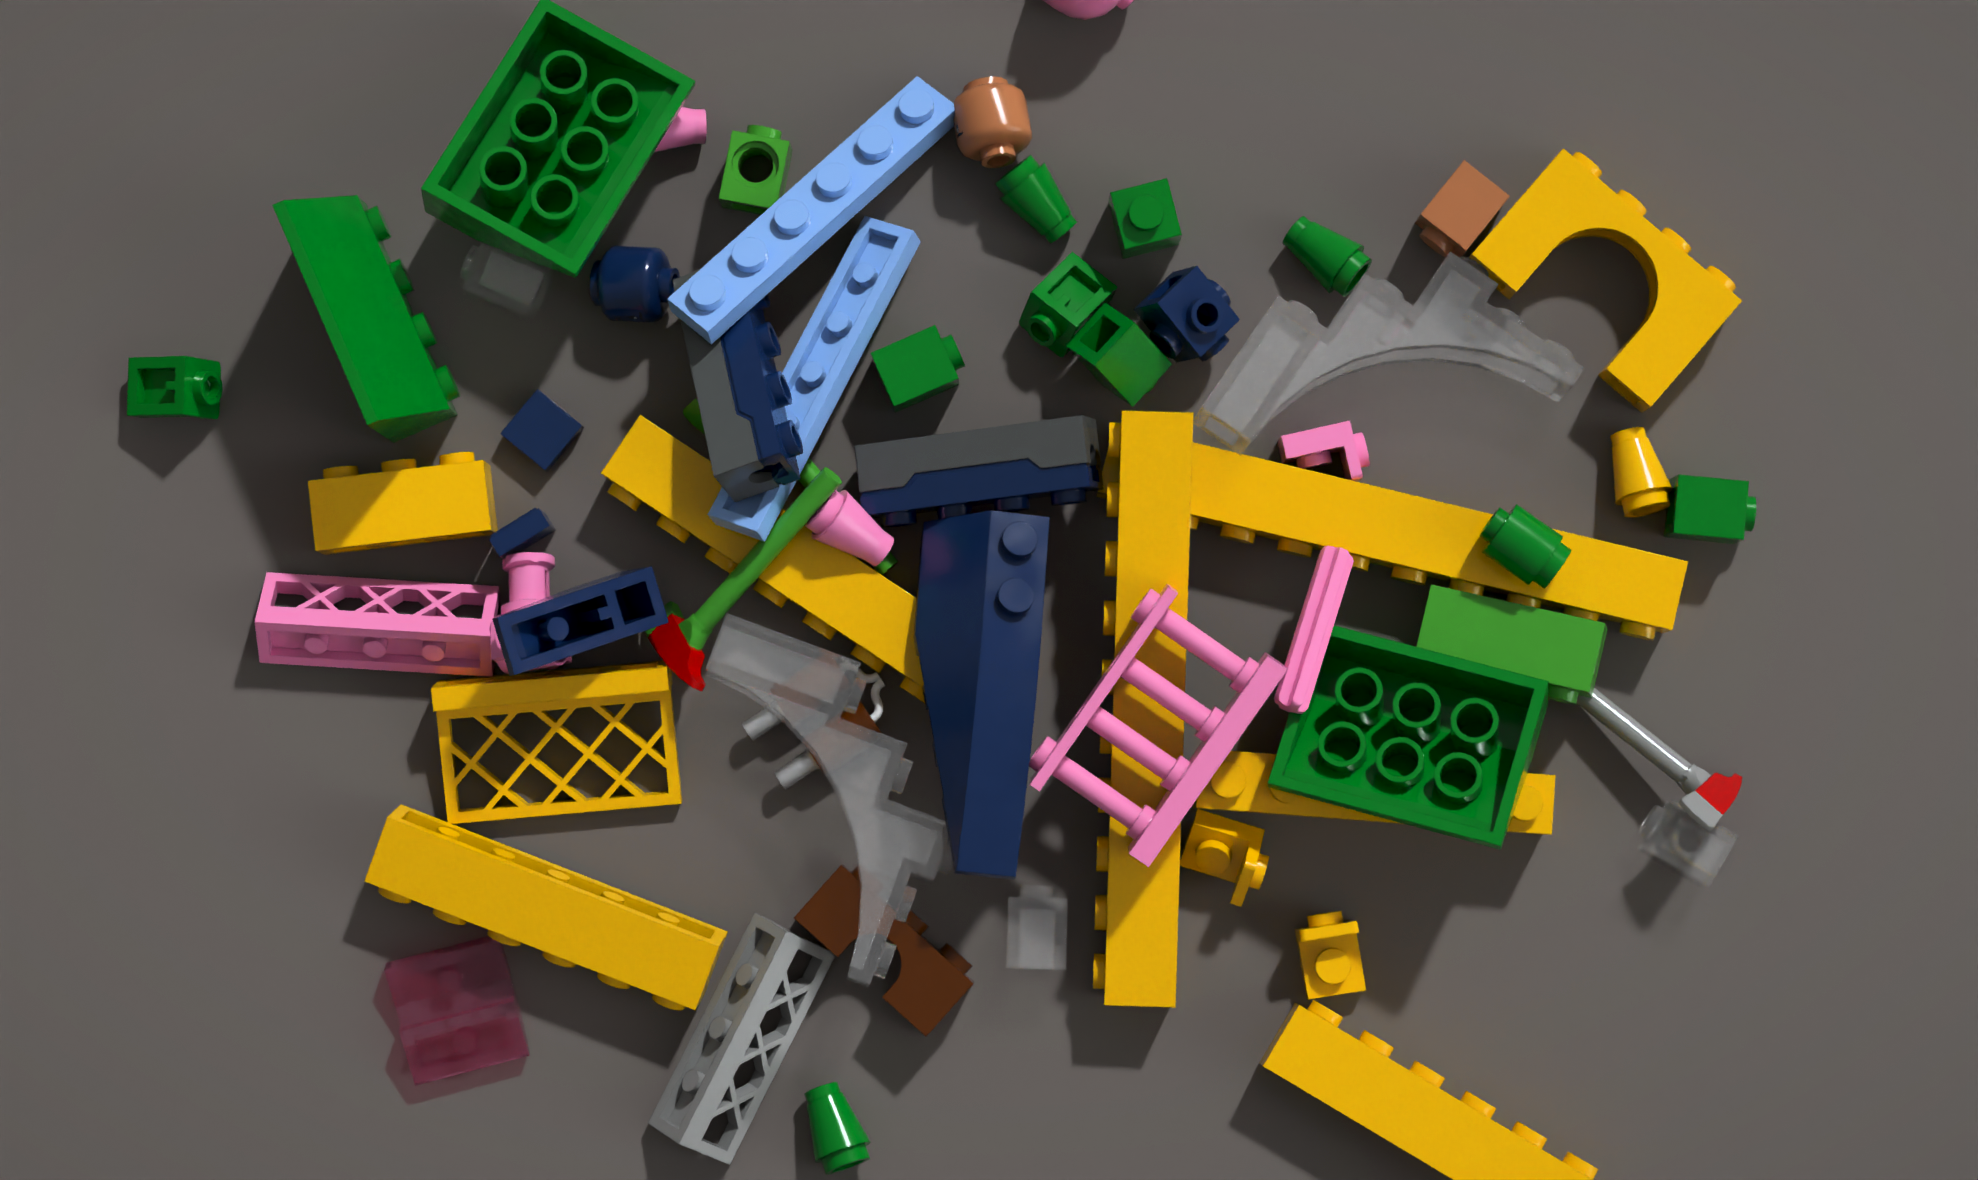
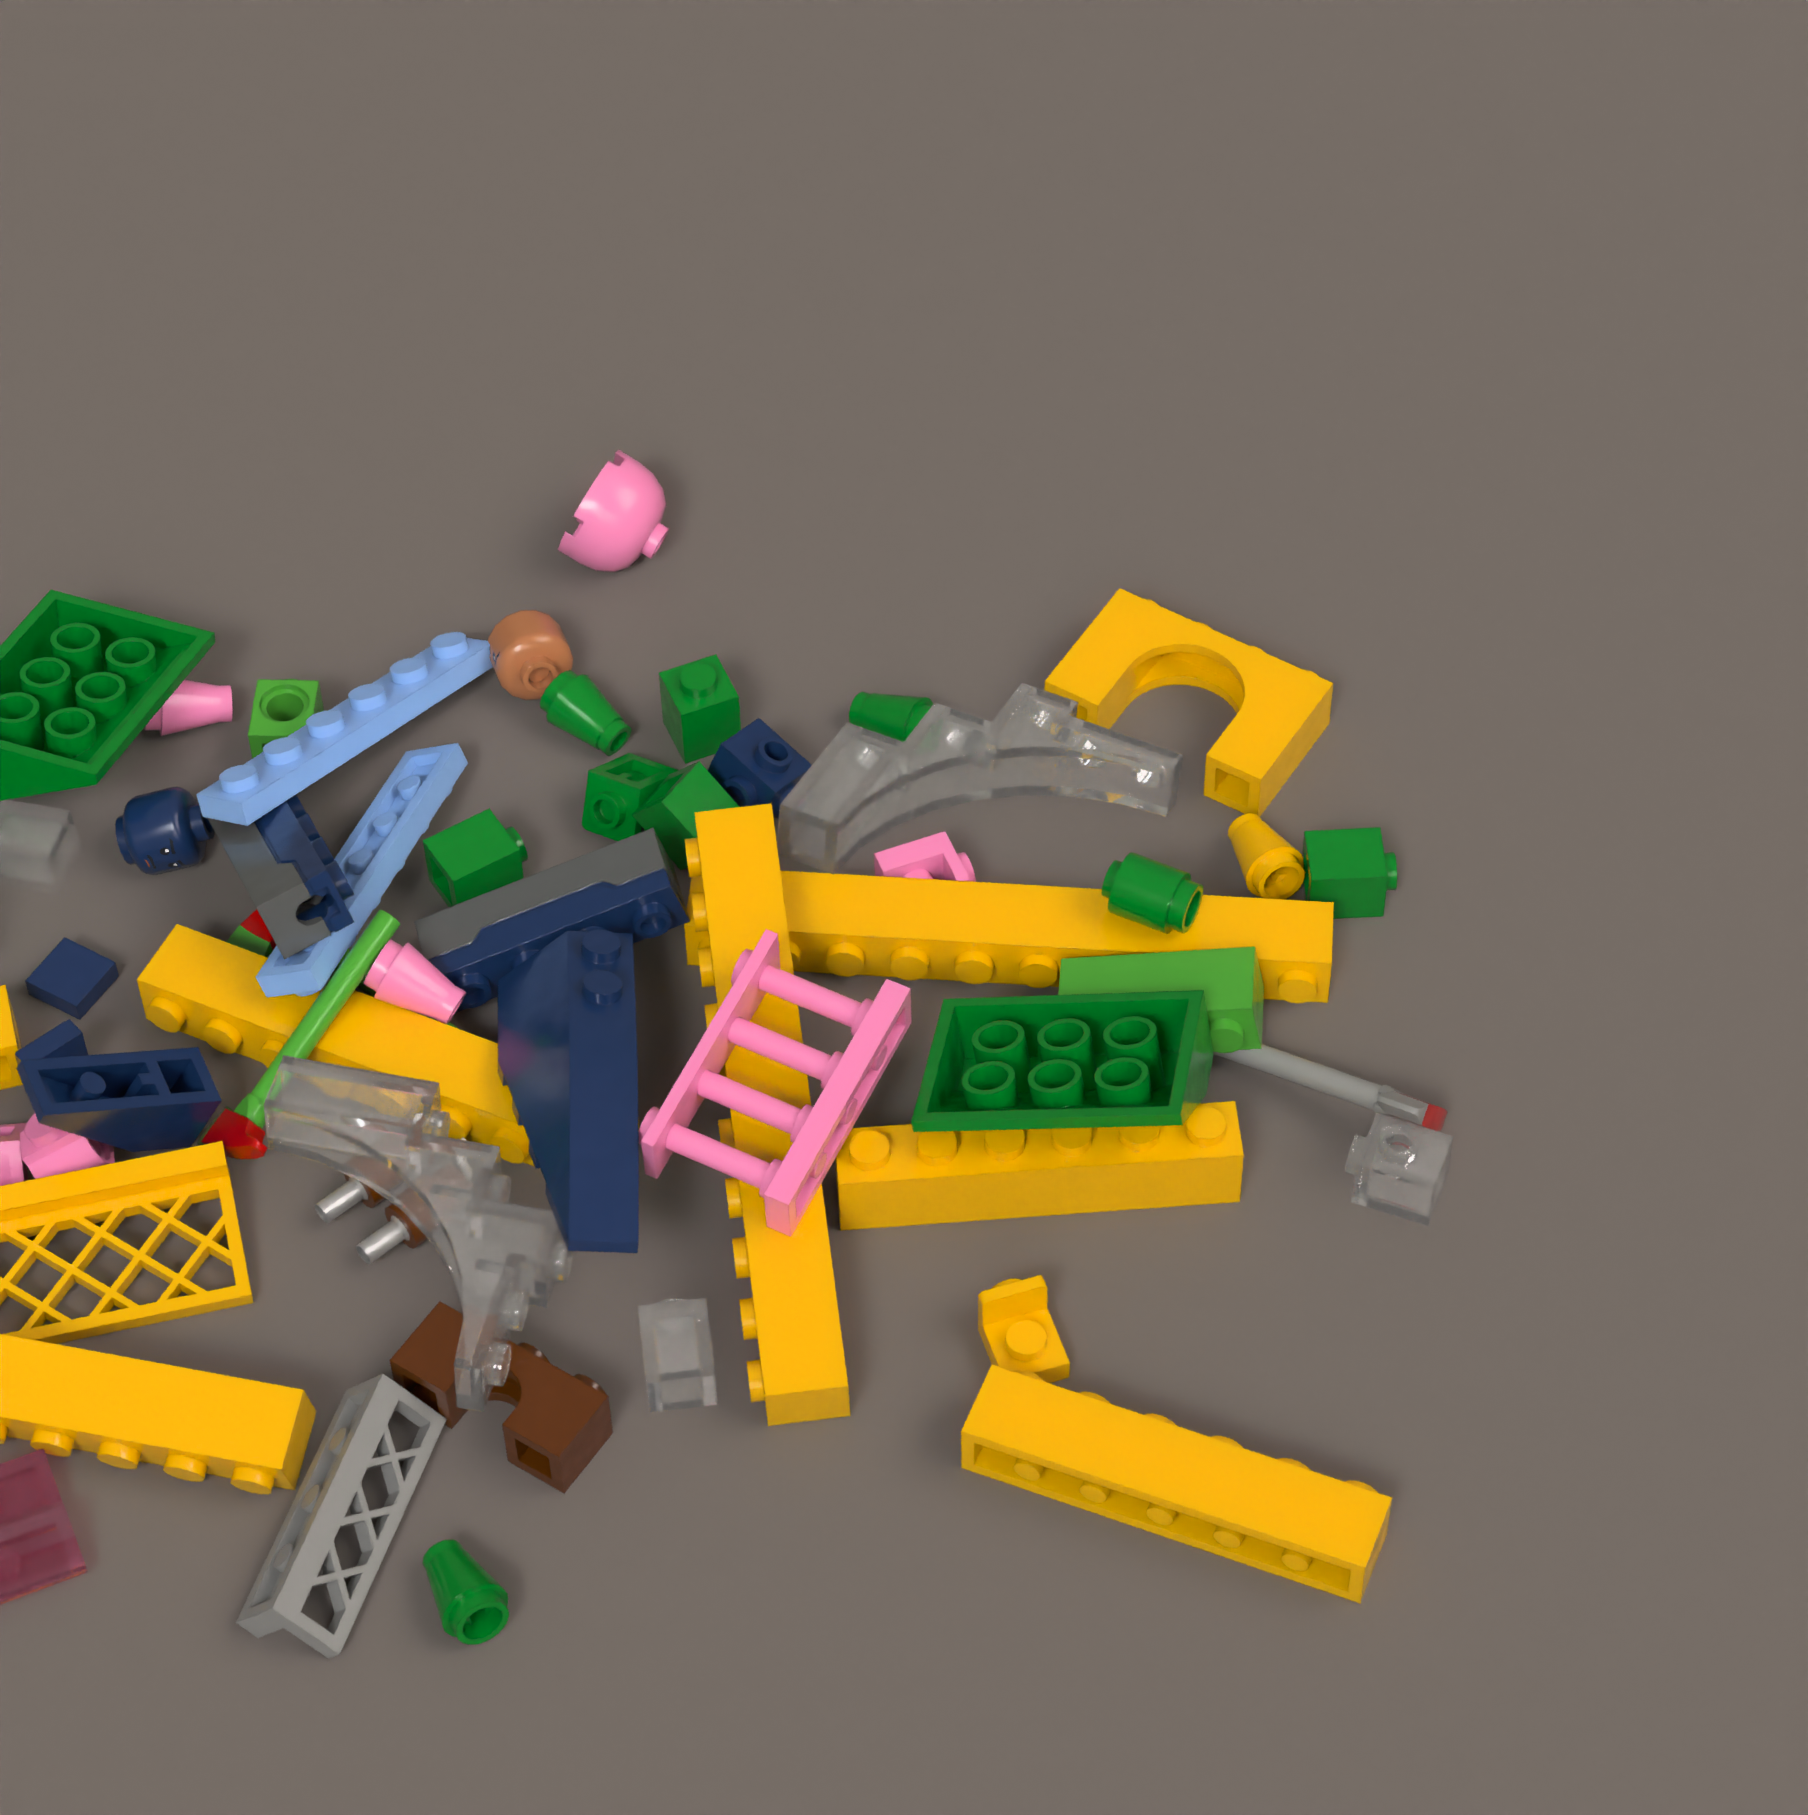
camera: 10 degrees left, 35 degrees down
yellow bracket [1180,809,1269,907] -> none
bright pink axle [1274,546,1354,714] -> none
nougat brick [1415,160,1510,259] -> none

